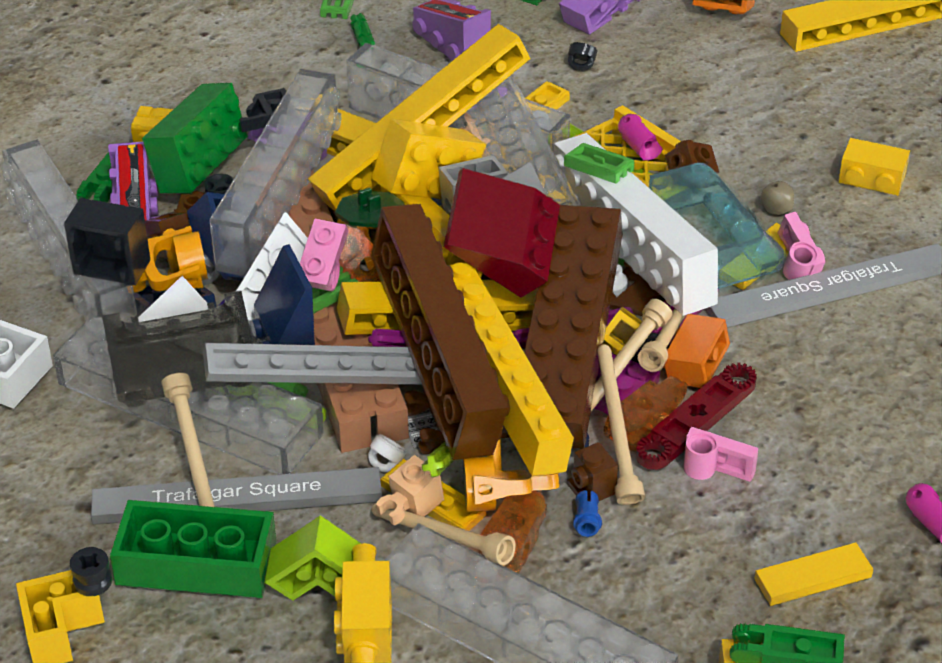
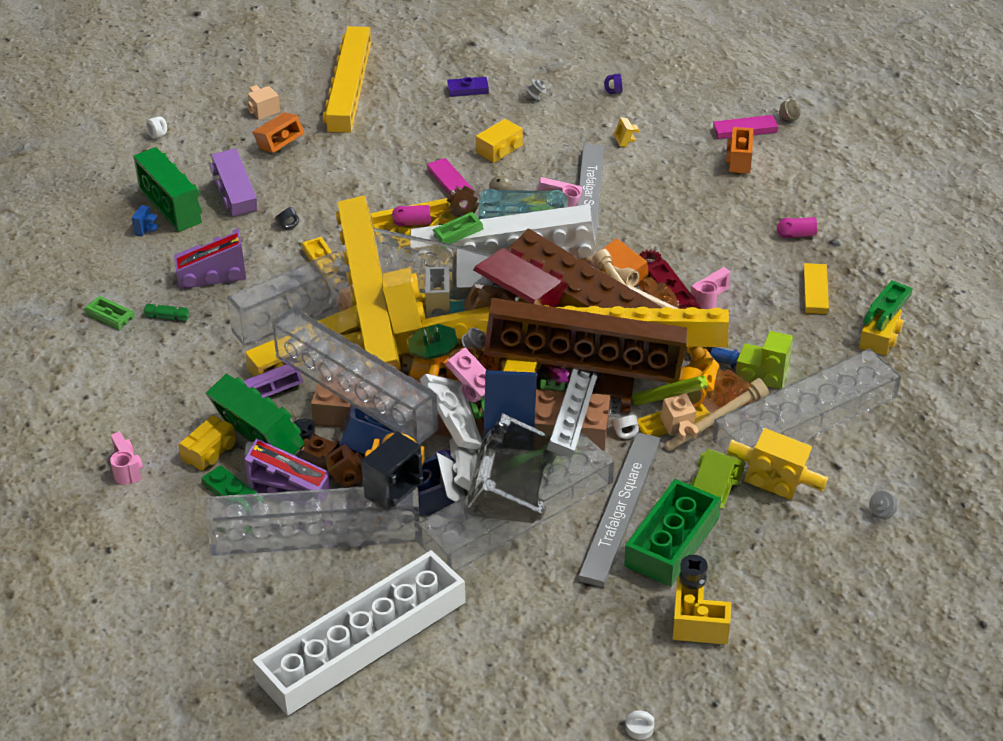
camera: 65 degrees left, 0 degrees up
tan piece [161,373,215,507] -> none
black wing [240,88,299,133] -> none
none -> bright pink plate [110,431,143,485]
none -> dark pink tile [427,158,475,202]
none -> lime brick [735,331,793,390]

